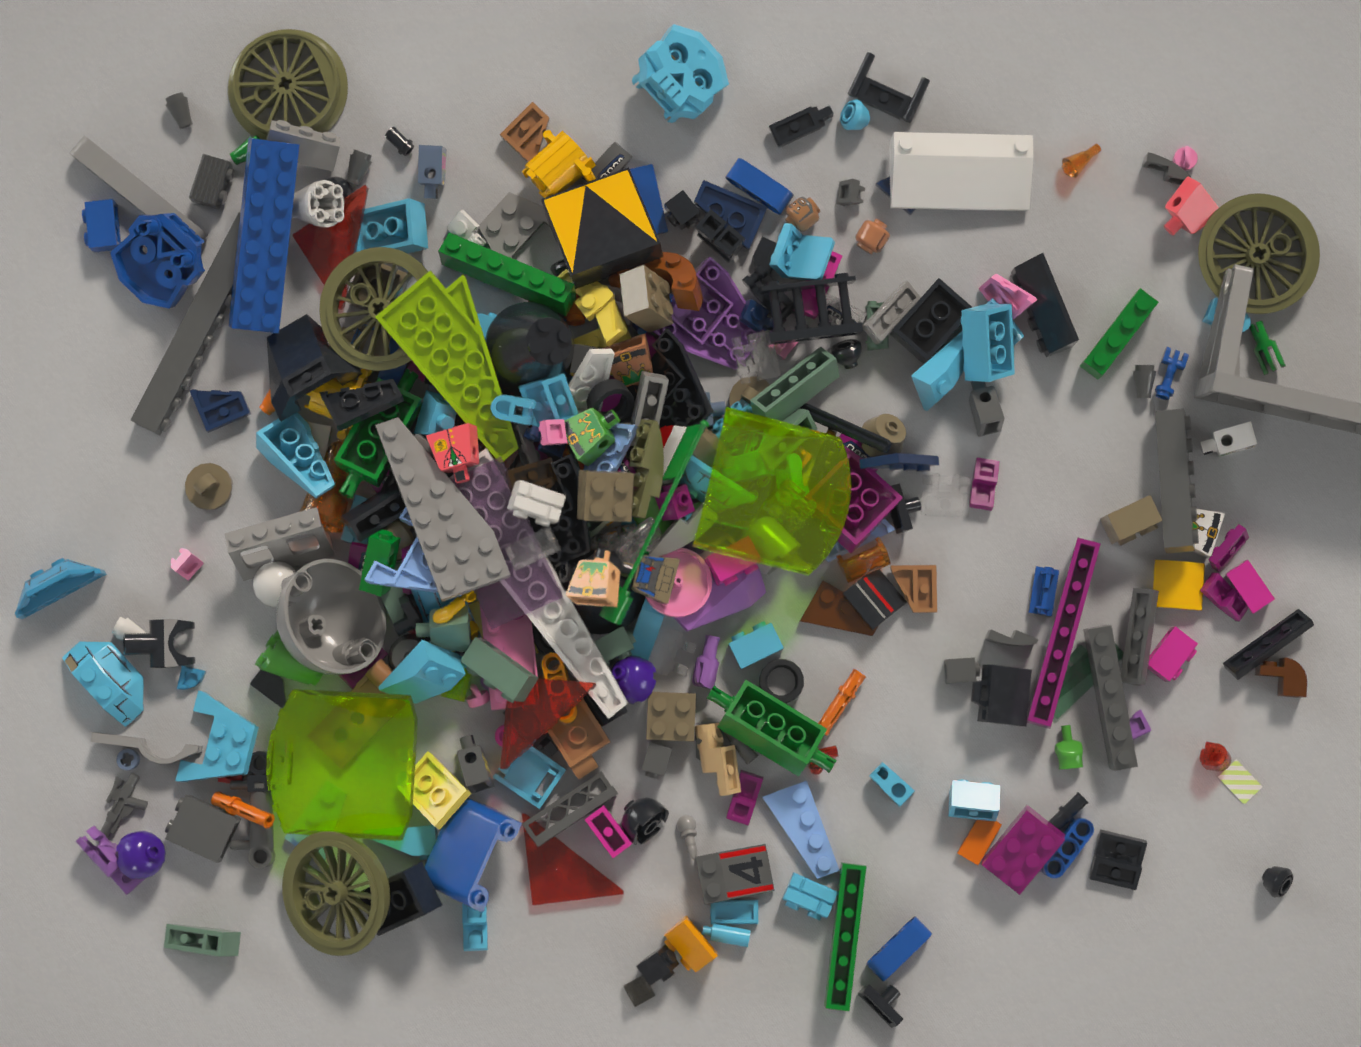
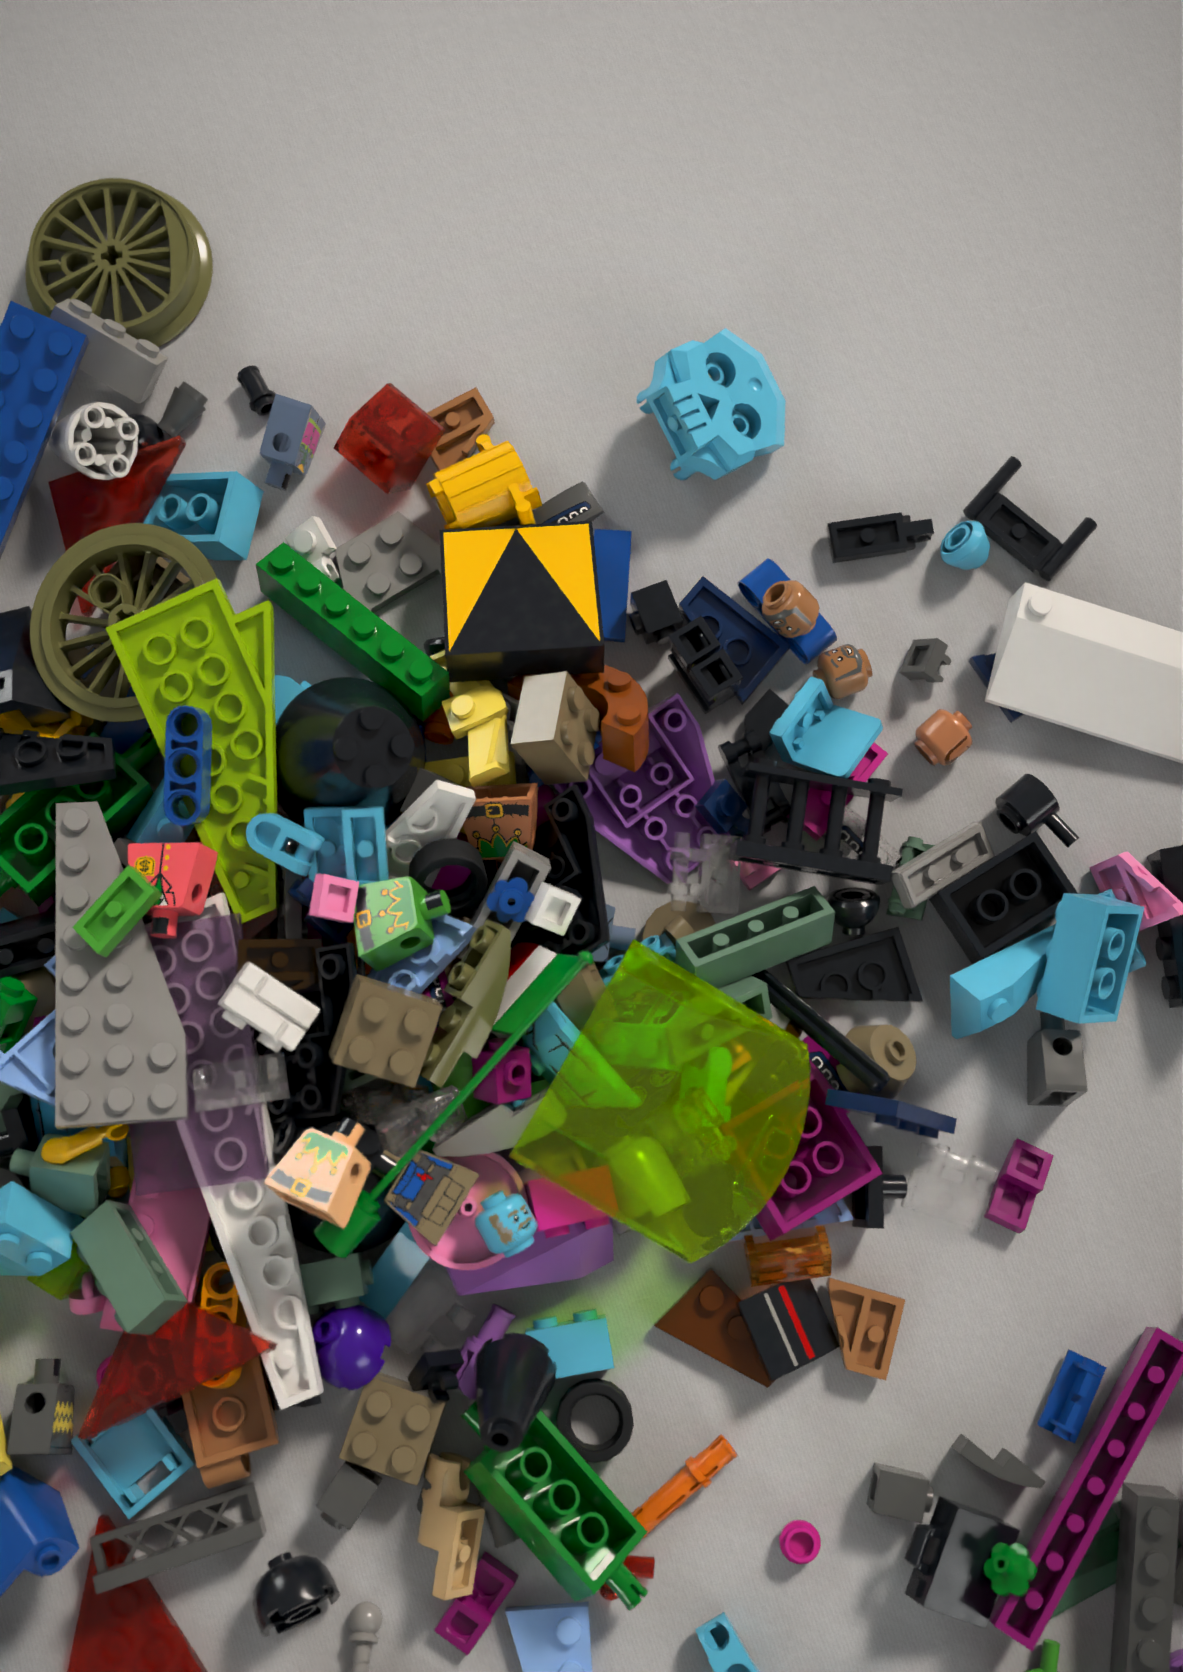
camera: 15 degrees right, 5 degrees down
dark pink brick [585,805,633,858] -> none
none -> bright green plate [72,865,163,957]
none -> blue beam [163,705,212,826]
none -> clear red slope [333,383,446,495]
none -> black tile [407,1348,465,1403]
none -> black cone [474,1333,557,1452]
none -> medium azure head [475,1190,538,1258]
none -> blue plant [487,877,535,922]
none -> white tile [524,881,581,936]
none -> medium nougat head [762,580,820,638]
none -> dark pink plate [779,1520,821,1564]
none -> black wing [785,927,923,1003]
none -> green plant [984,1543,1037,1597]
none -> black piece [995,774,1079,848]

